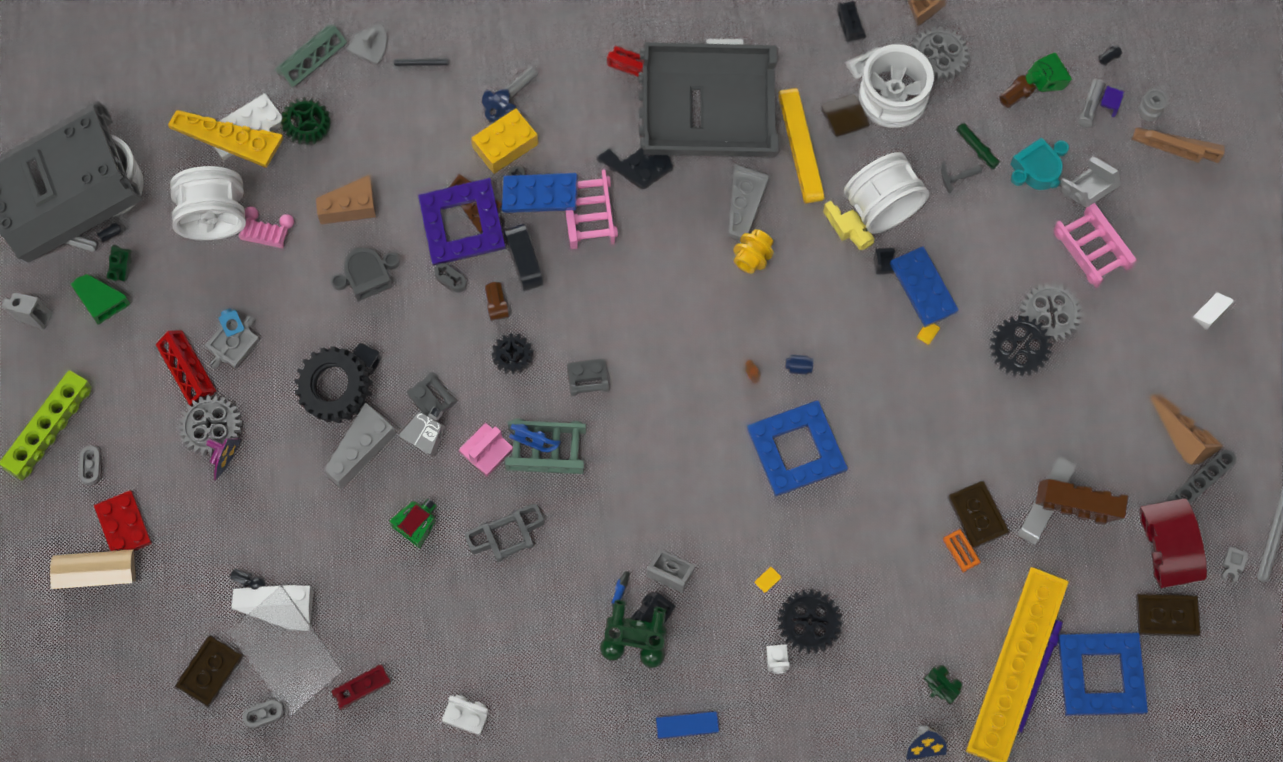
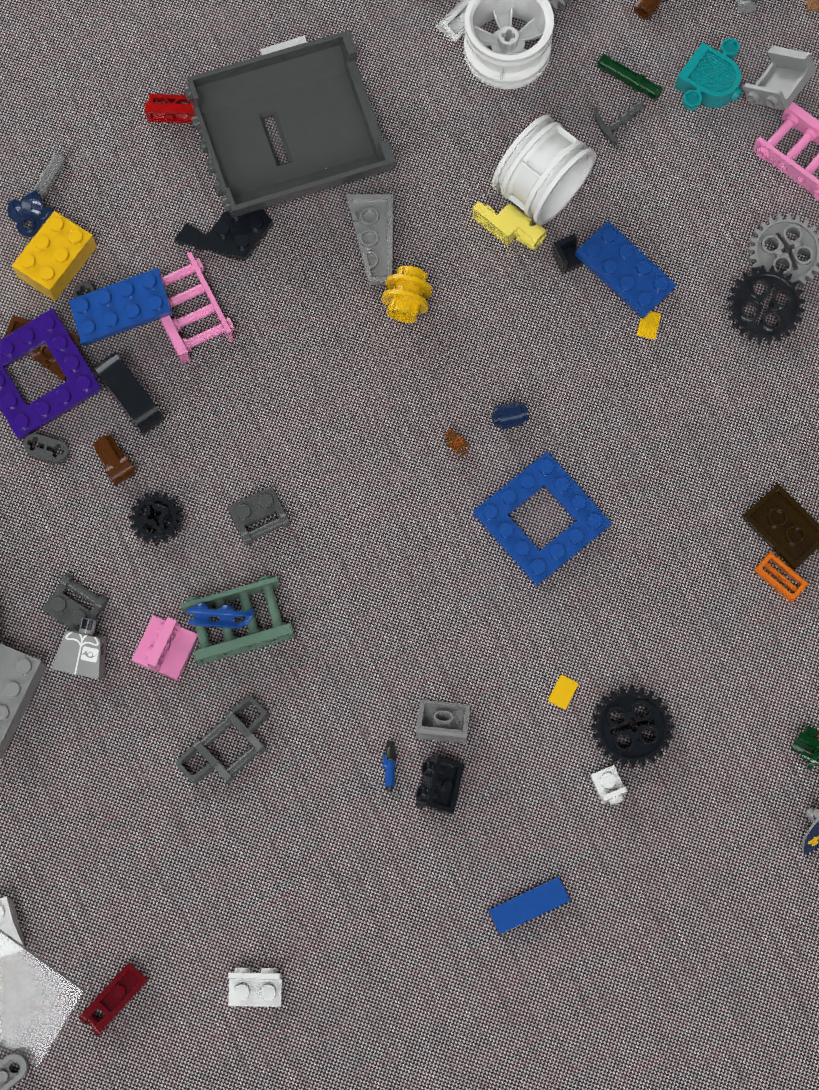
camera: 15 degrees left, 5 degrees up
torso [389,499,437,549] -> none
dark green piece [600,600,667,668] -> none
yellow beam [778,88,824,204] -> none
dark brown slope [821,94,869,137] -> none

